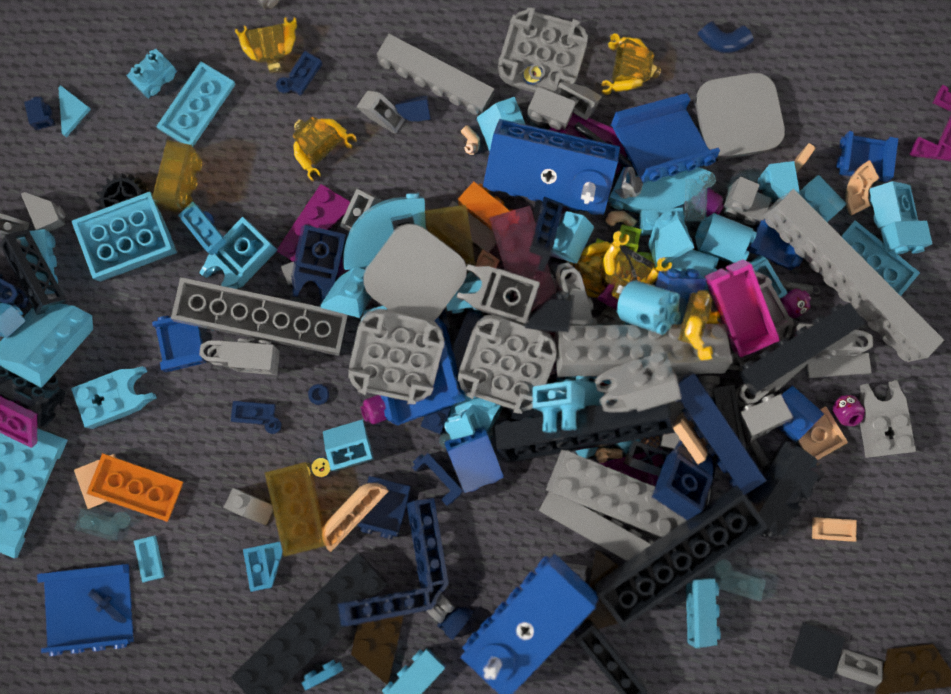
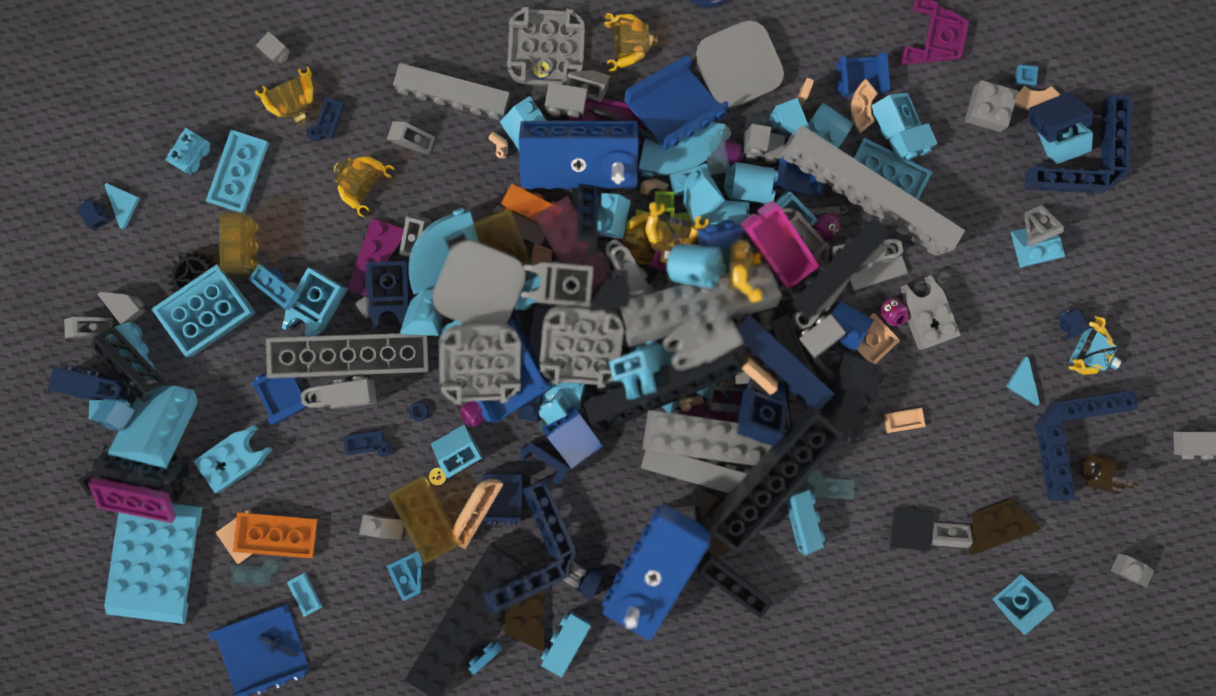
camera: 20 degrees left, 5 degrees up
dark blue brick [395,95,430,121] -> none
light grey piece [615,167,643,199] -> none

